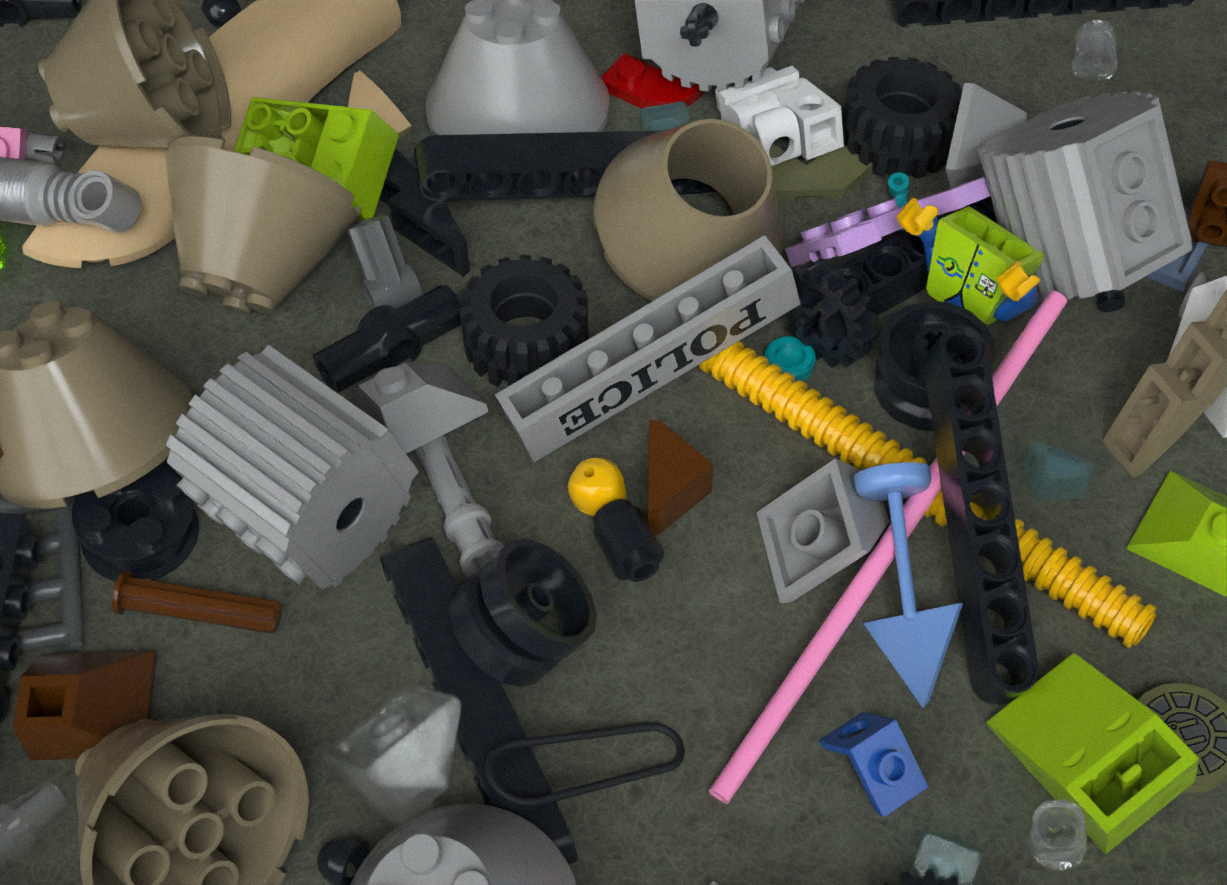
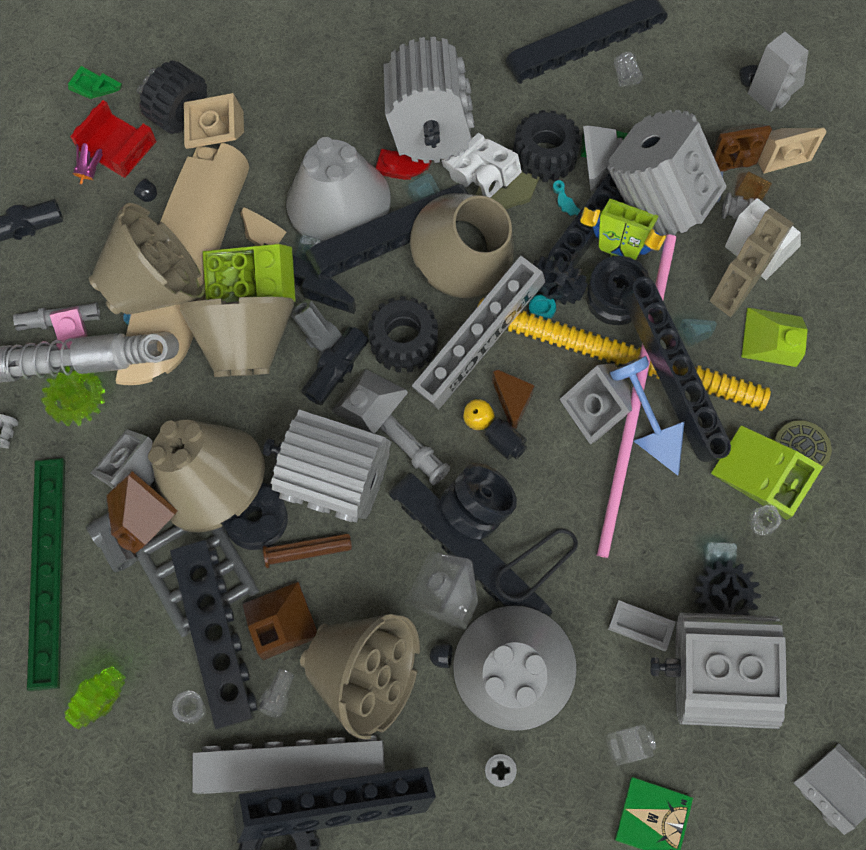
camera: 20 degrees left, 15 degrees up
lavender wing [785,177,991,267] -> none
blue bracket [819,712,928,817] -> none

